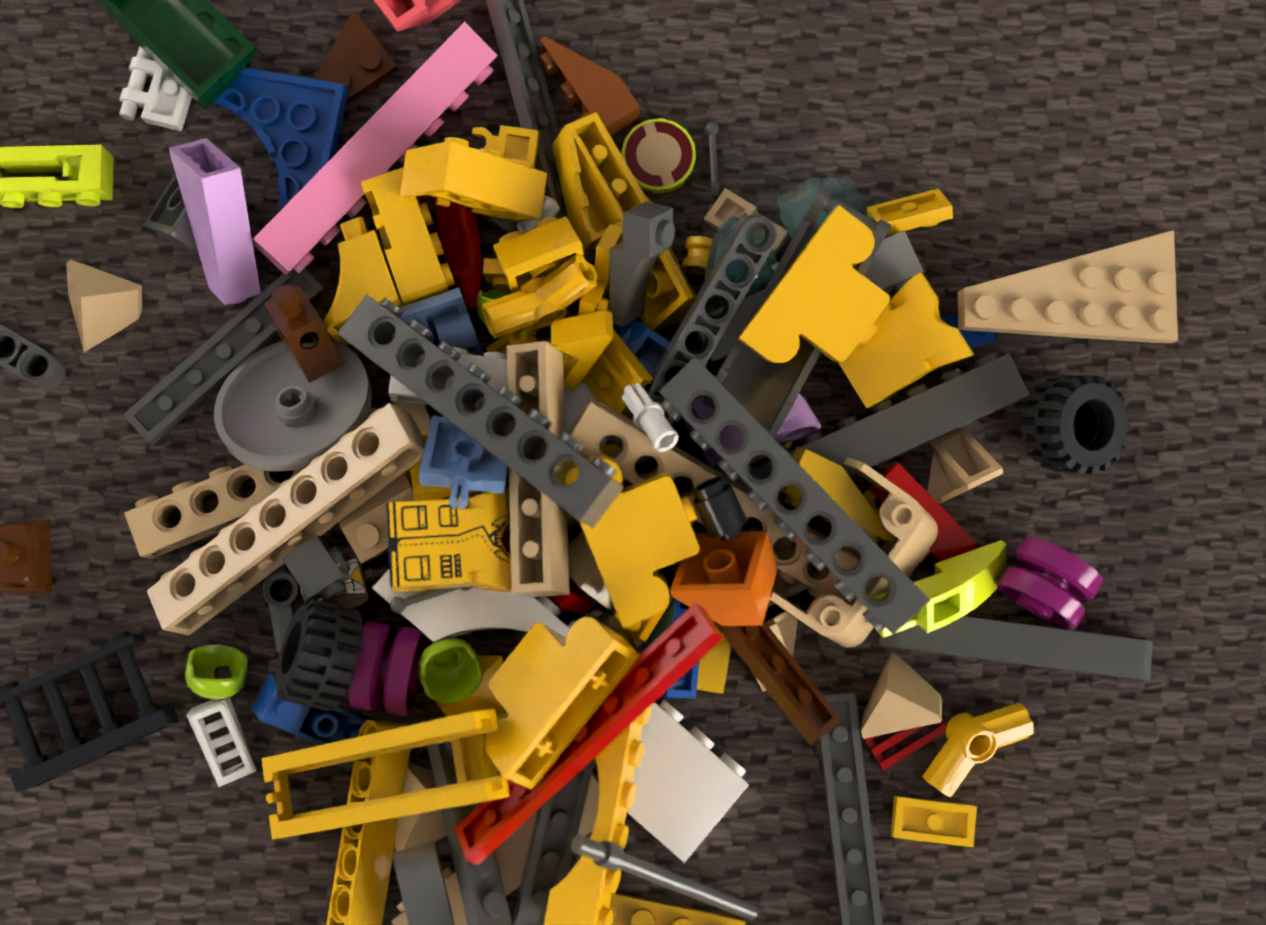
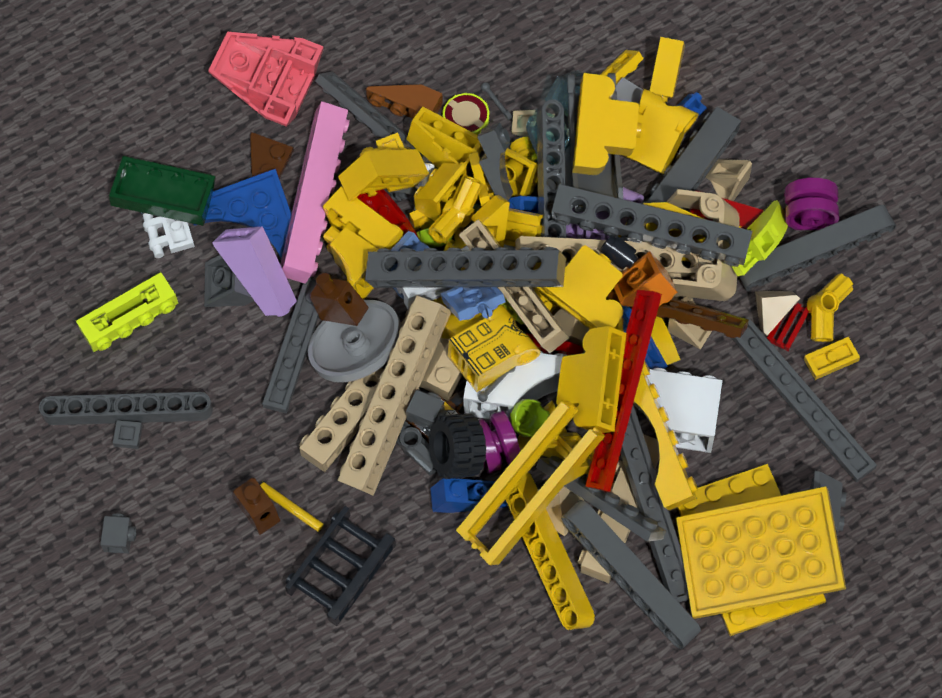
camera: 25 degrees left, 15 degrees down
tan slope [66,260,142,352] -> none
lime hair [185,644,248,700] -> none
white slope [187,697,257,787] -> none
dark grey bar [571,834,758,920] -> none
white axle [622,383,678,452] -> none
tan wing [958,230,1178,343] -> none
black tyre [1020,375,1131,474] -> none
none -> yellow bar [260,482,324,532]
none -> yellow slope [650,37,685,102]

